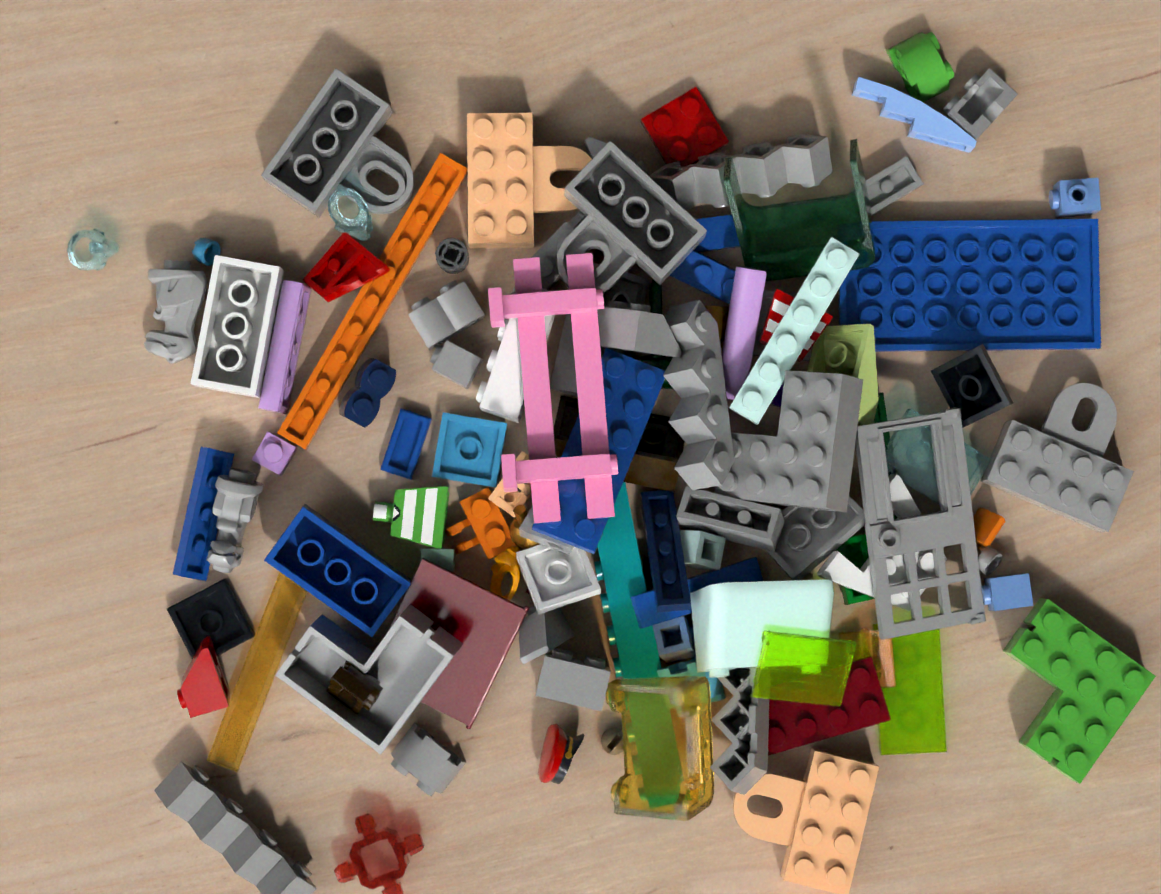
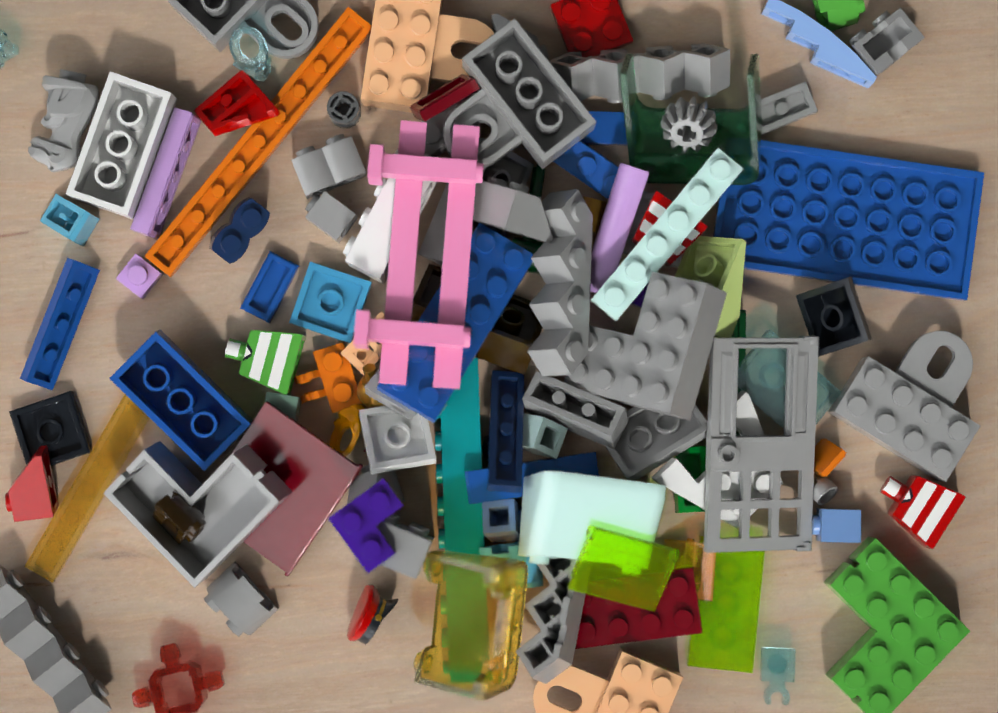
camera: 10 degrees right, 0 degrees up
dark azure hinge [192,238,221,266] -> none
light grey animal [206,468,264,573] -> none
dark tan hinge [601,728,627,755] -> none
medium blue brick [1049,178,1101,218] -> none
none -> medium azure slope [40,194,100,247]
none -> dark purple plate [328,478,404,574]
none -> dark red tile [409,74,480,122]
none -> light grey gear [661,96,717,153]
none -> clear light blue plate [760,647,796,705]
none -> red torso [880,475,966,549]

